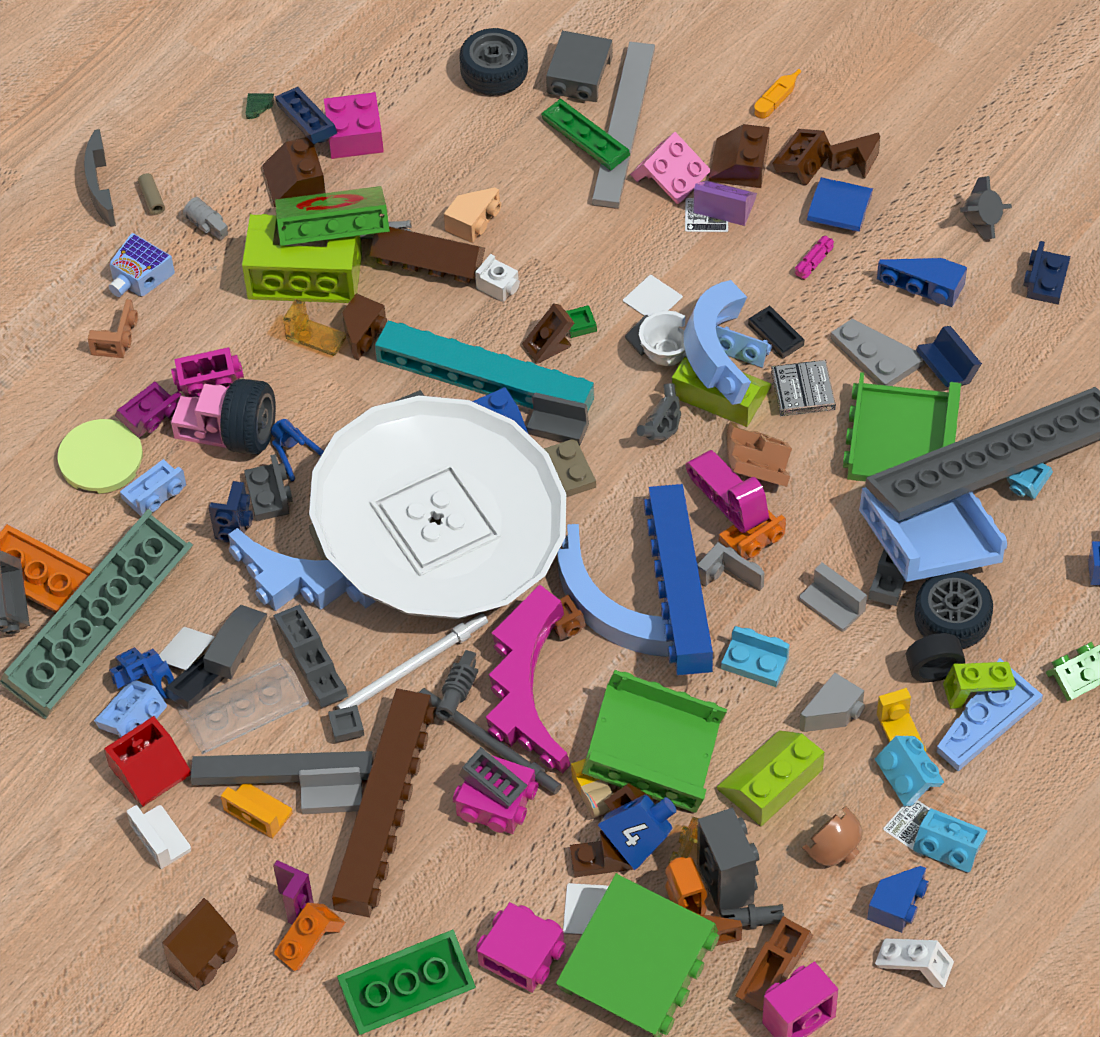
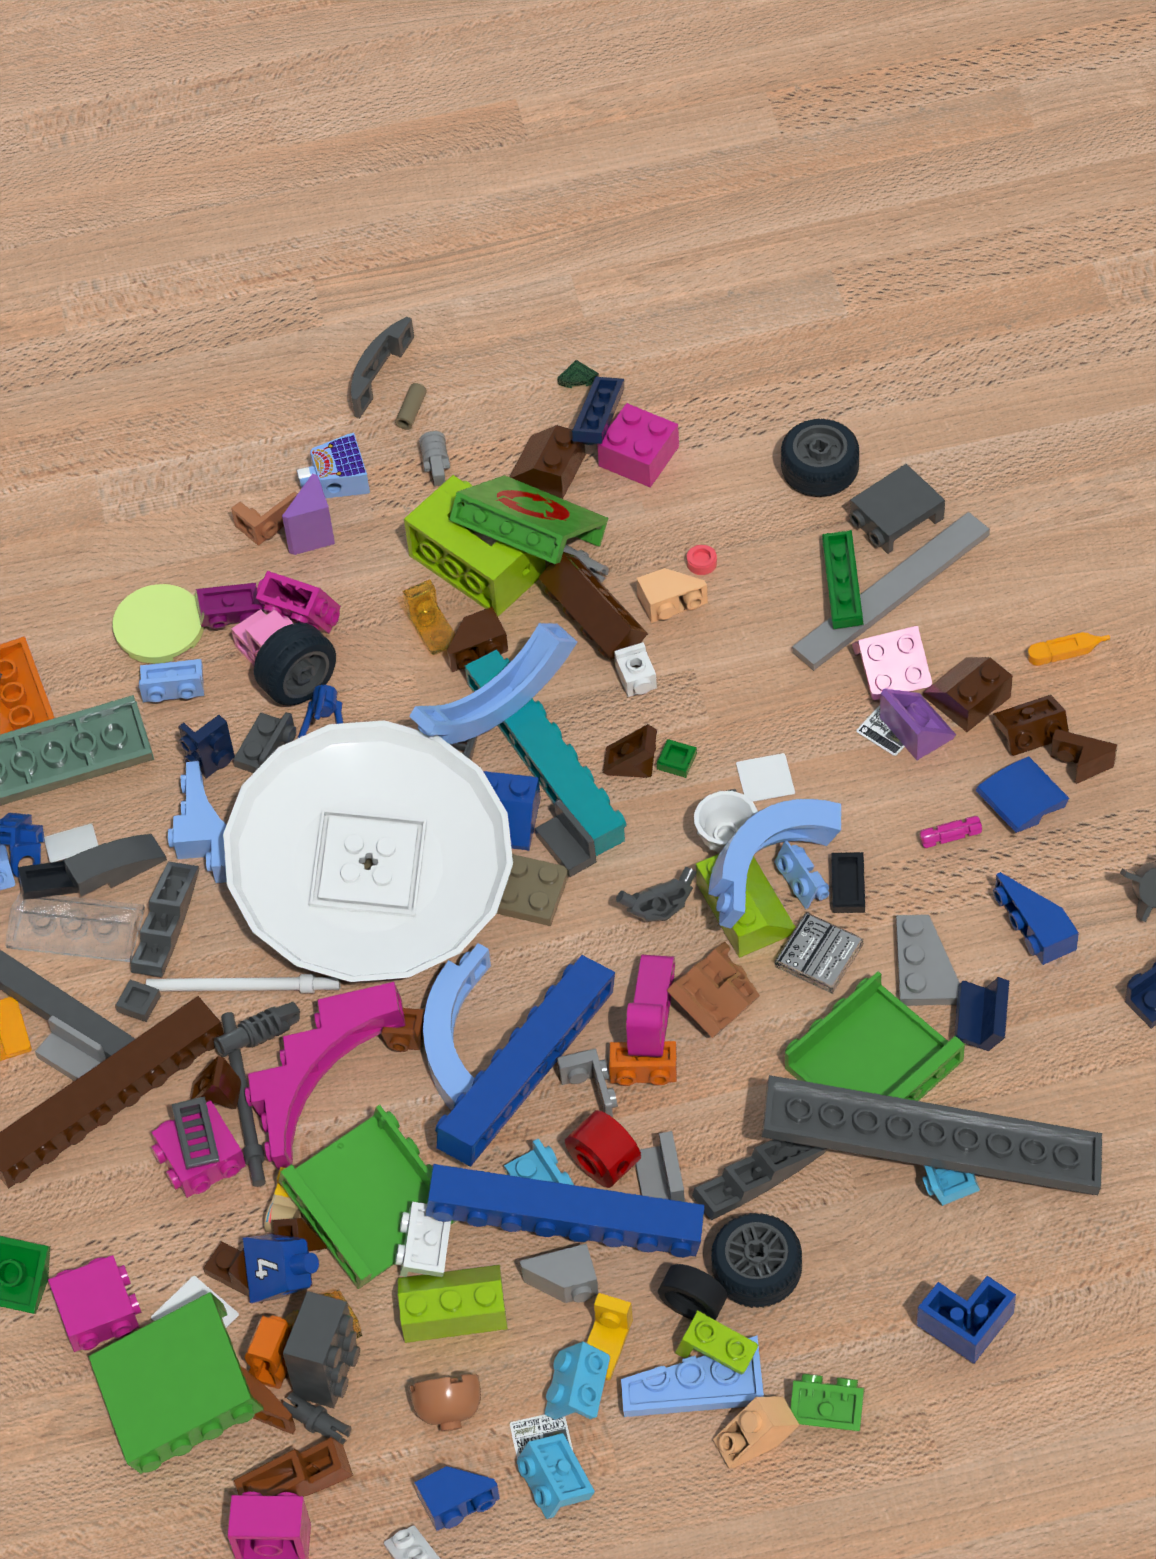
camera: 40 degrees right, 0 degrees up
light blue panel [859,487,1007,582] -> none
none -> reddish brown slope [189,1056,241,1109]
none -> medium lavender slope [282,473,335,555]
none -> white bracket [395,1202,451,1277]
none -> light blue arch [409,623,577,744]
none -> blue brick [425,1164,704,1258]
none -> red piece [565,1110,641,1188]
none -> coral tile [687,545,717,575]
none -> light nougat slope [713,1396,800,1468]

